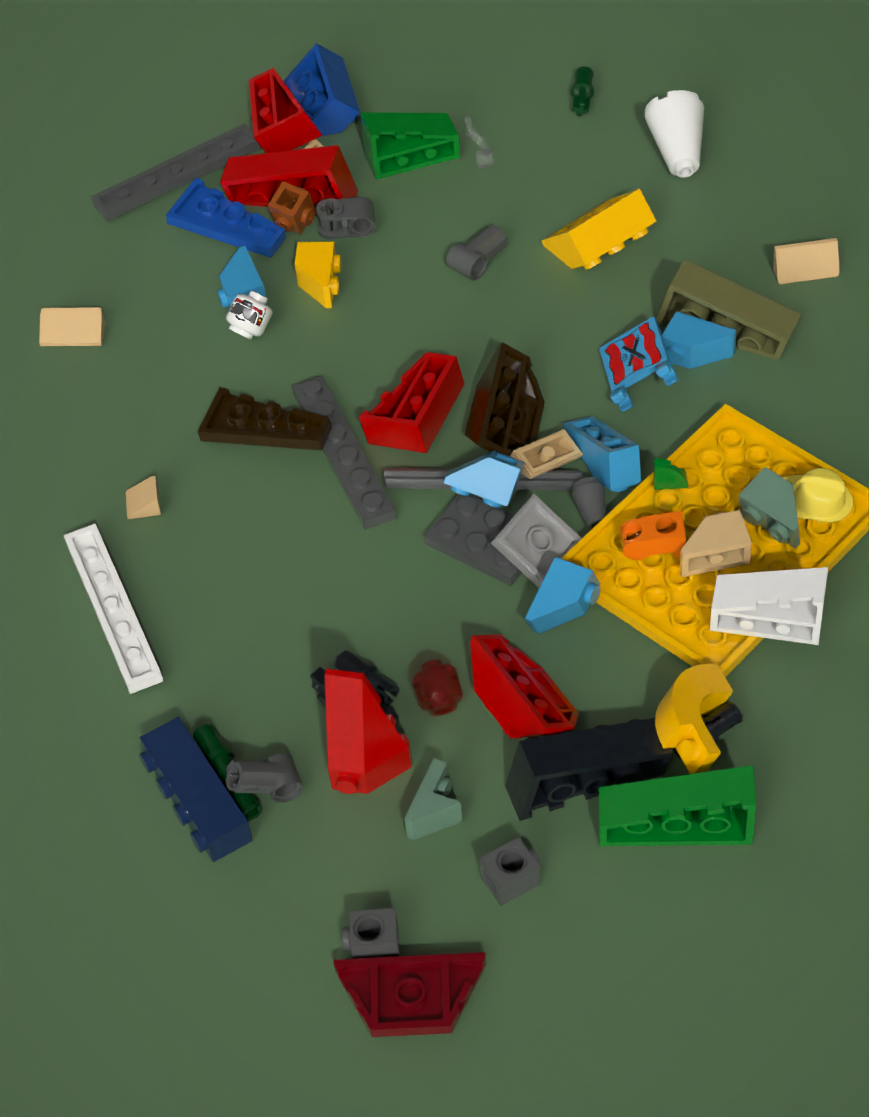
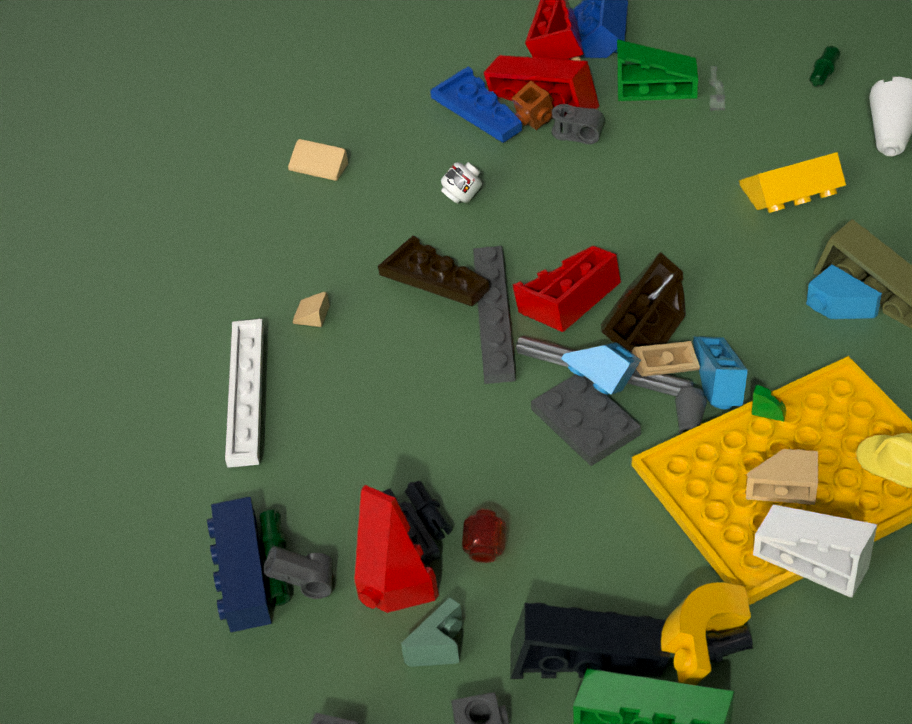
camera: 20 degrees right, 5 degrees down
dark grey plate [91,123,261,221] -> none
dark azure slope [217,245,268,310] -> none
yellow slope [295,242,342,308] -> none
dark grey piece [446,224,507,281] -> none
red wedge [470,634,579,739] -> none
light grey tile [491,494,582,588] -> none
dark azure slope [525,557,600,634] -> none
dark azure flag [599,316,678,412] -> none
orange leg [620,511,687,560] -> none
sand green slope [739,467,800,549] -> none

